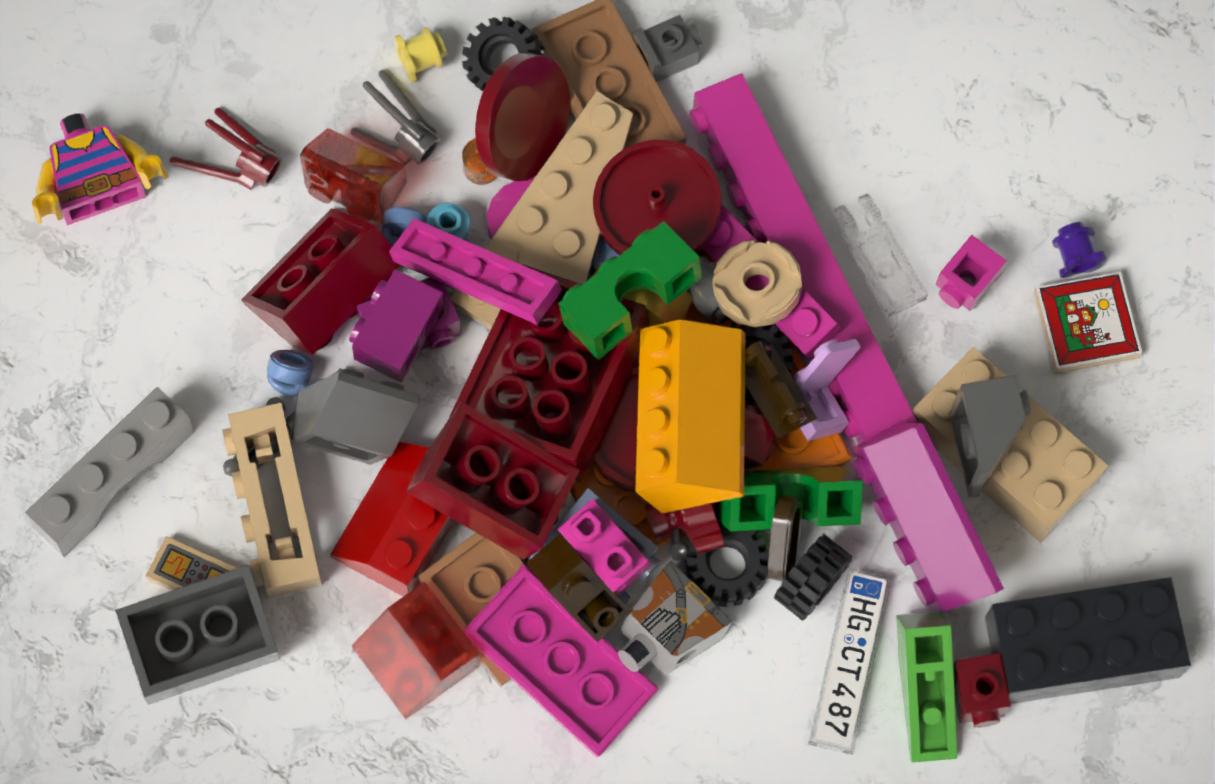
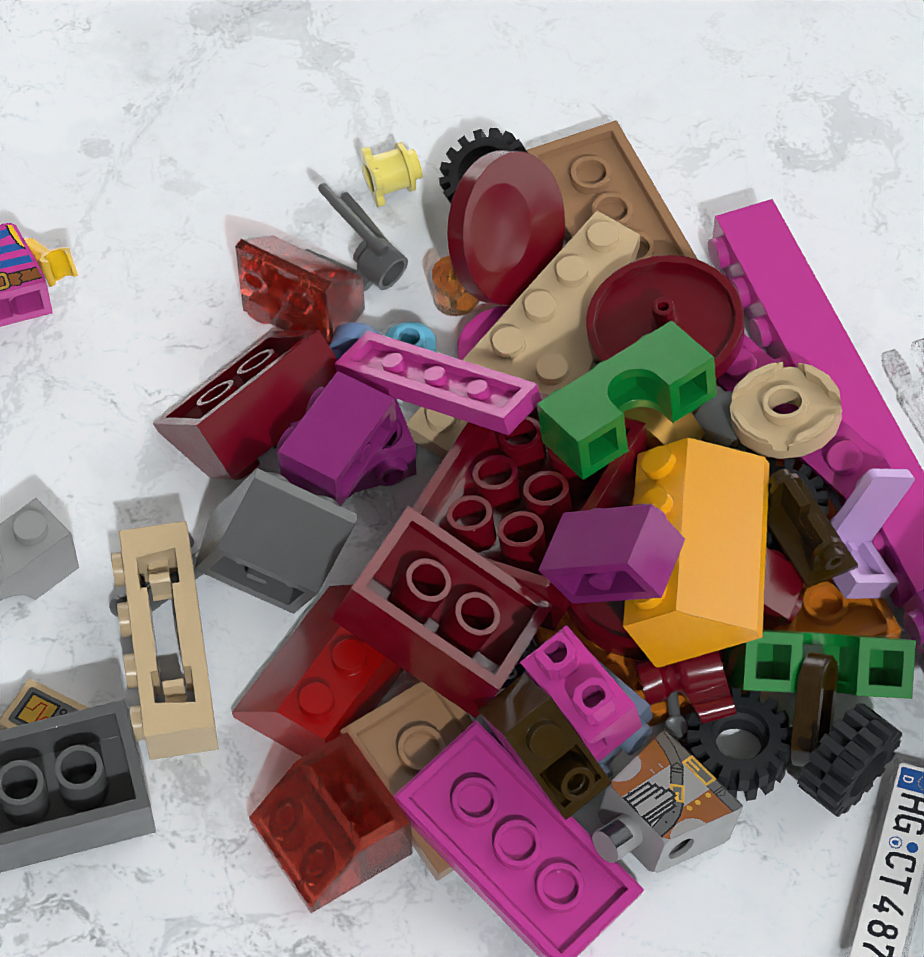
camera: 10 degrees right, 15 degrees down
dark red plant [169,107,282,190] -> none
medium blue tile [267,349,314,397] -> none
dark grey brick [633,15,702,82] -> none
none -> magenta brick [539,503,685,604]

